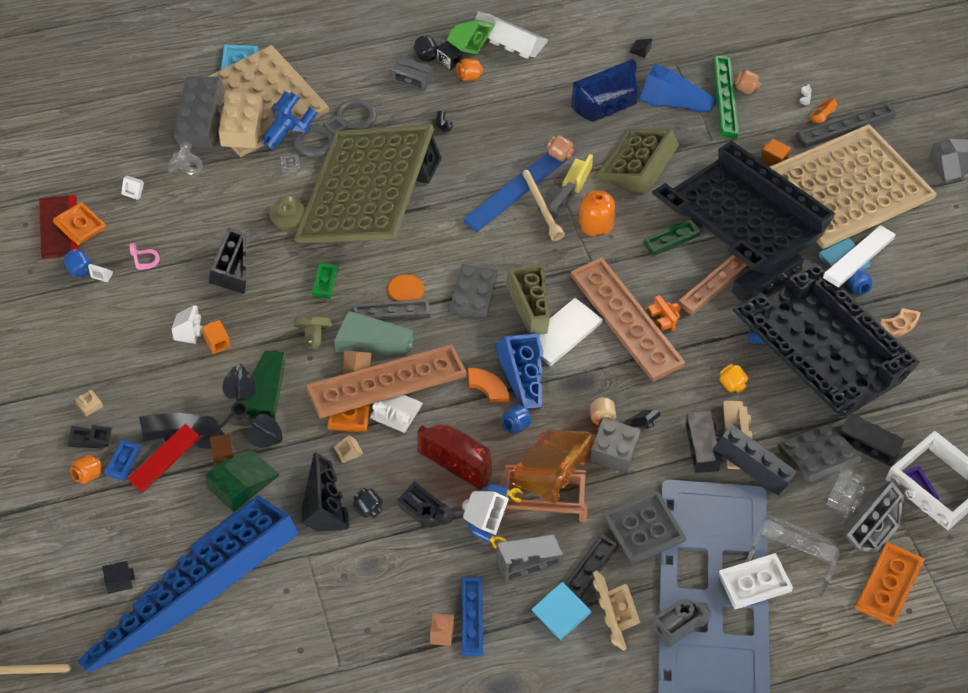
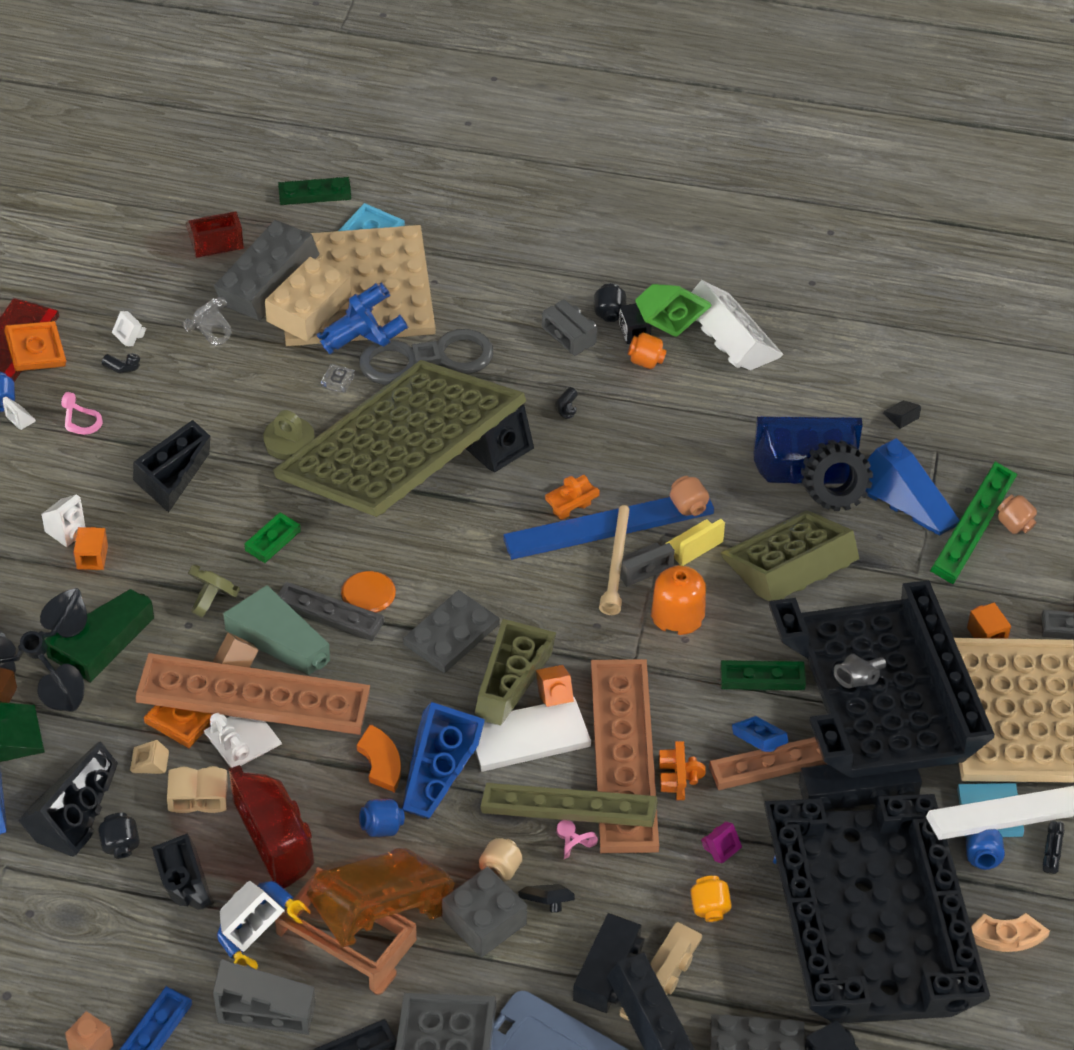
camera: 30 degrees right, 5 degrees down
none -> black arm [102,353,140,373]
none -> tan brick [167,766,228,813]
none -> clear red slope [186,211,244,258]
none -> dark green plate [278,177,352,205]
none -> olive plate [480,783,658,827]
none -> orange brick [536,665,574,707]
none -> orange hips [545,475,600,520]
none -> bright pink piece [556,820,598,859]
none -> magenta tile [701,821,742,864]
none -> blue plate [732,716,788,752]
none -> black tyre [801,440,873,511]
none -> flat silver piece [834,654,886,688]
none -> black axle [1042,821,1065,874]

